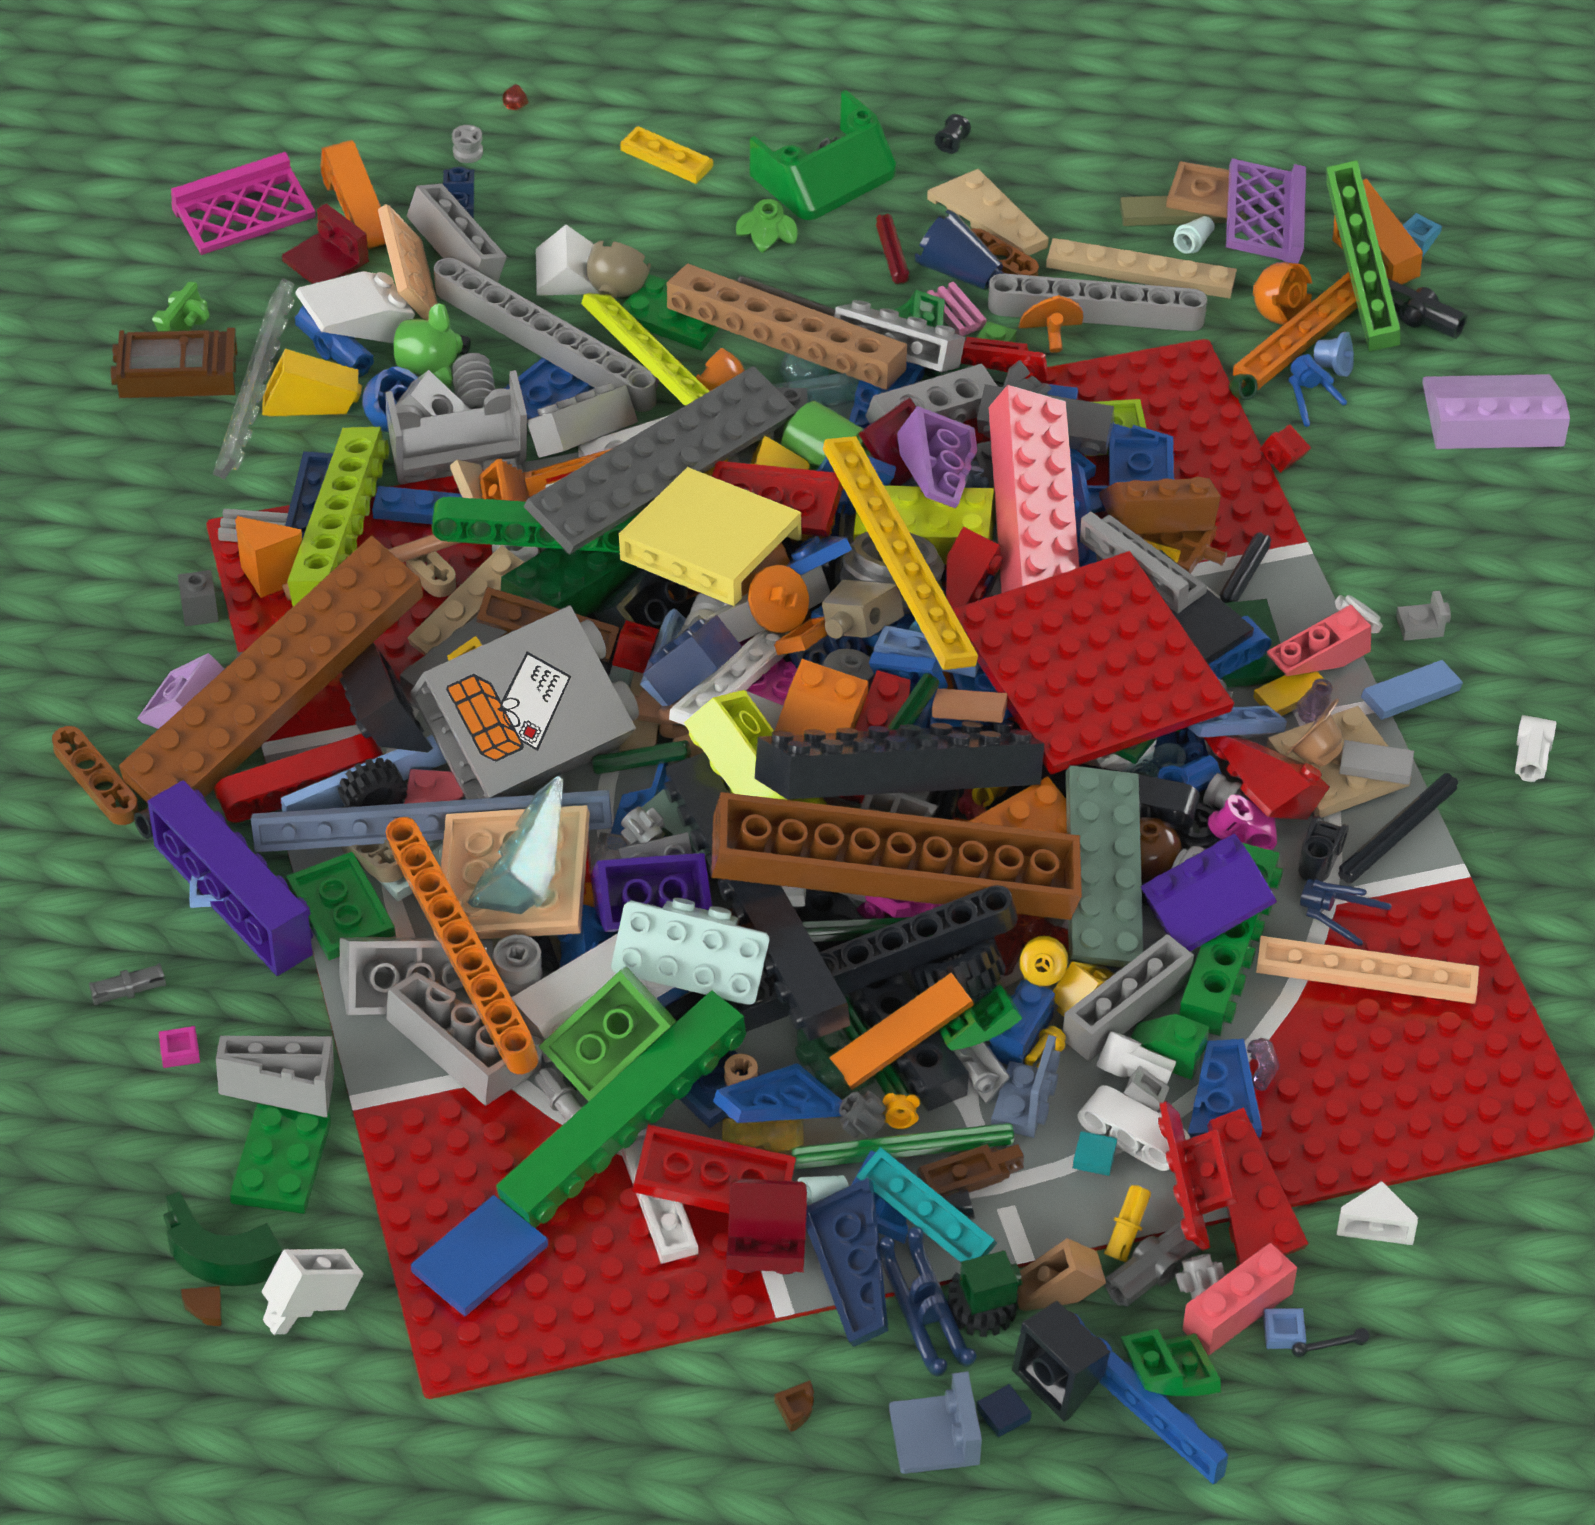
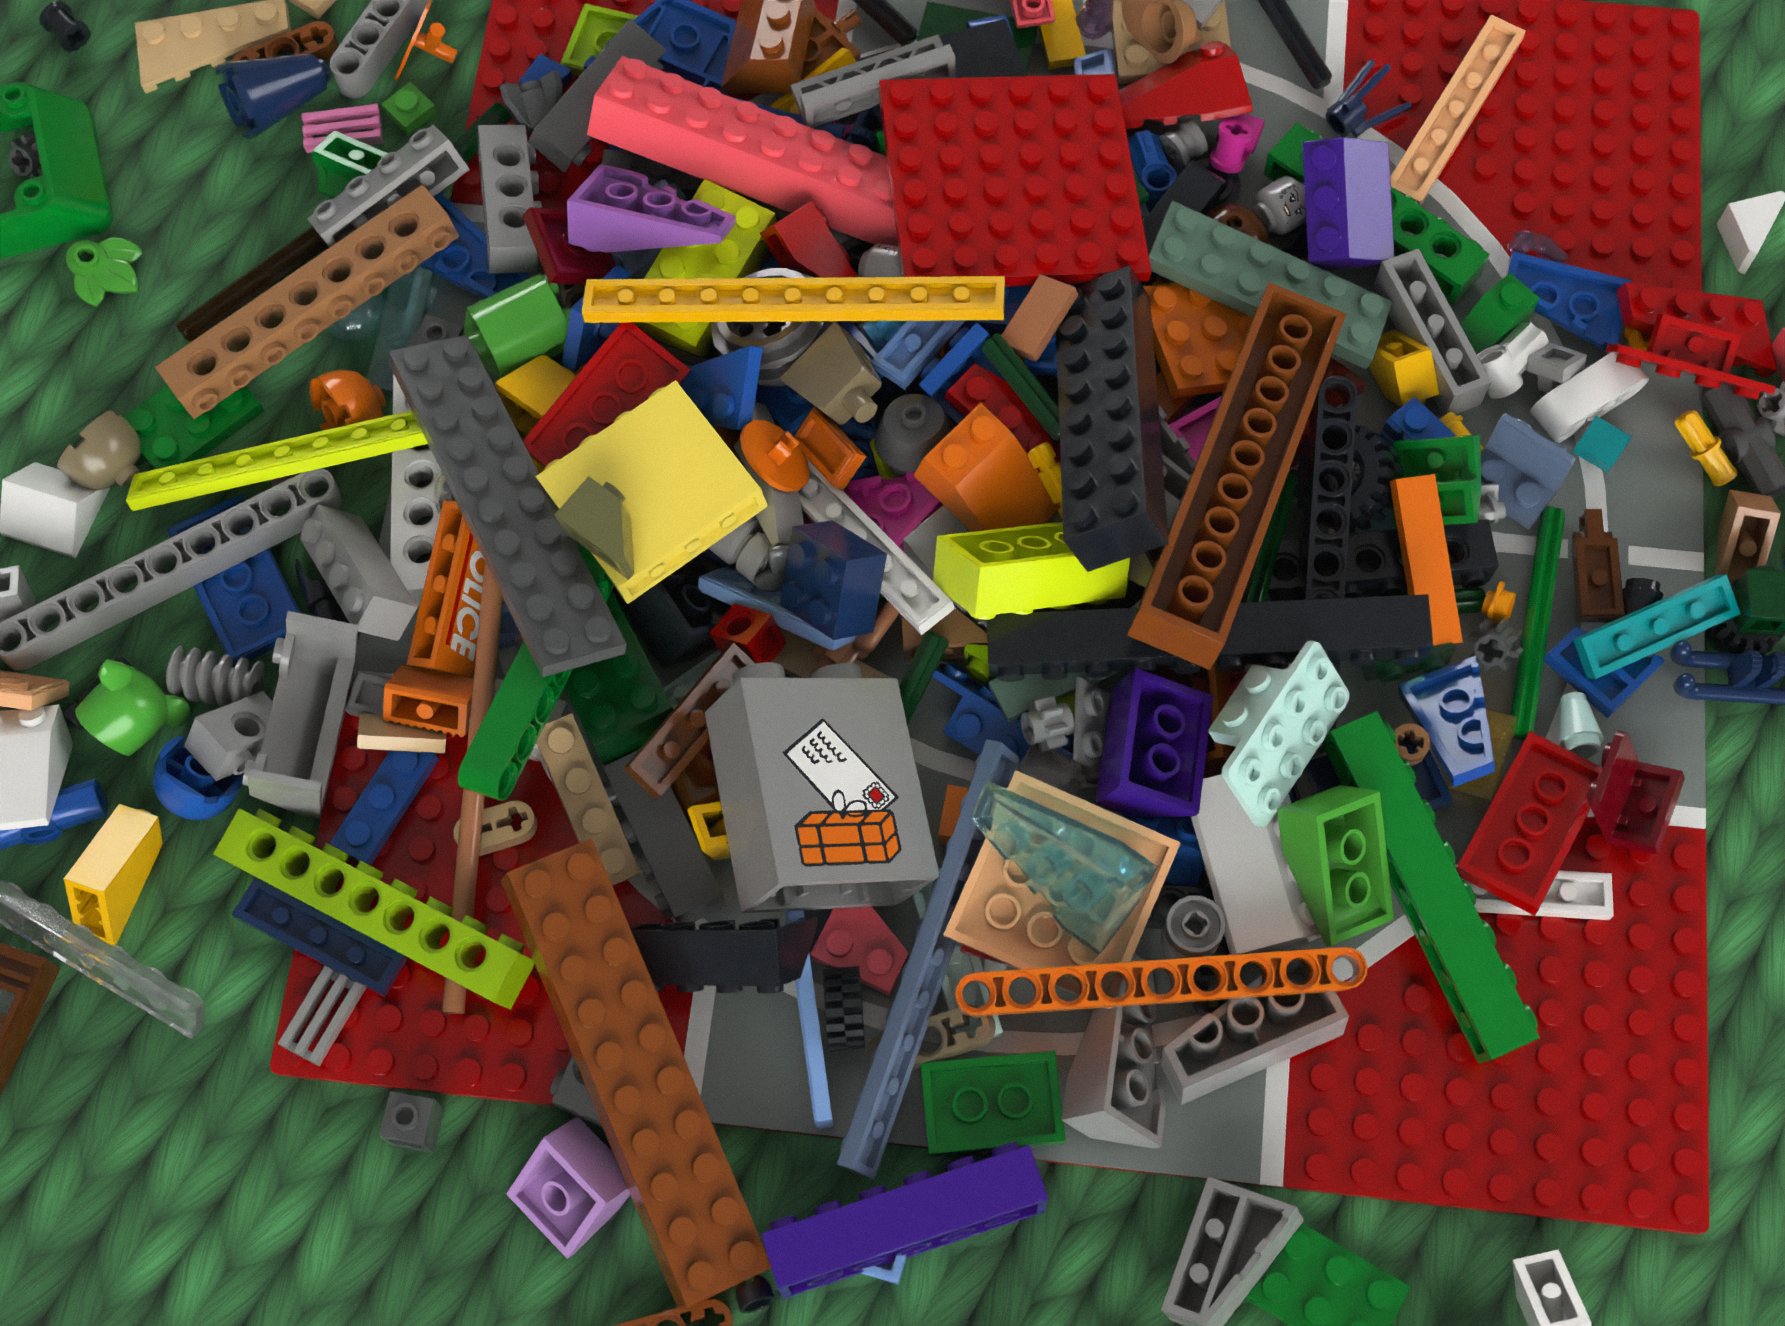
camera: 65 degrees left, 20 degrees up
red beam [214,733,385,823] -> none
orange slope [235,516,302,597] -> none
blue tile [411,1195,548,1316] -> none
light grey axle [535,1067,583,1121] -> none
dark blue wing [806,1177,889,1347] -> none
dark red axle [876,213,909,284] -> none
red bracket [960,337,1049,381] -> none
yellow head [1019,936,1068,987] -> none
black piece [1298,815,1349,882] -> none
none -> olive slope [554,476,634,580]

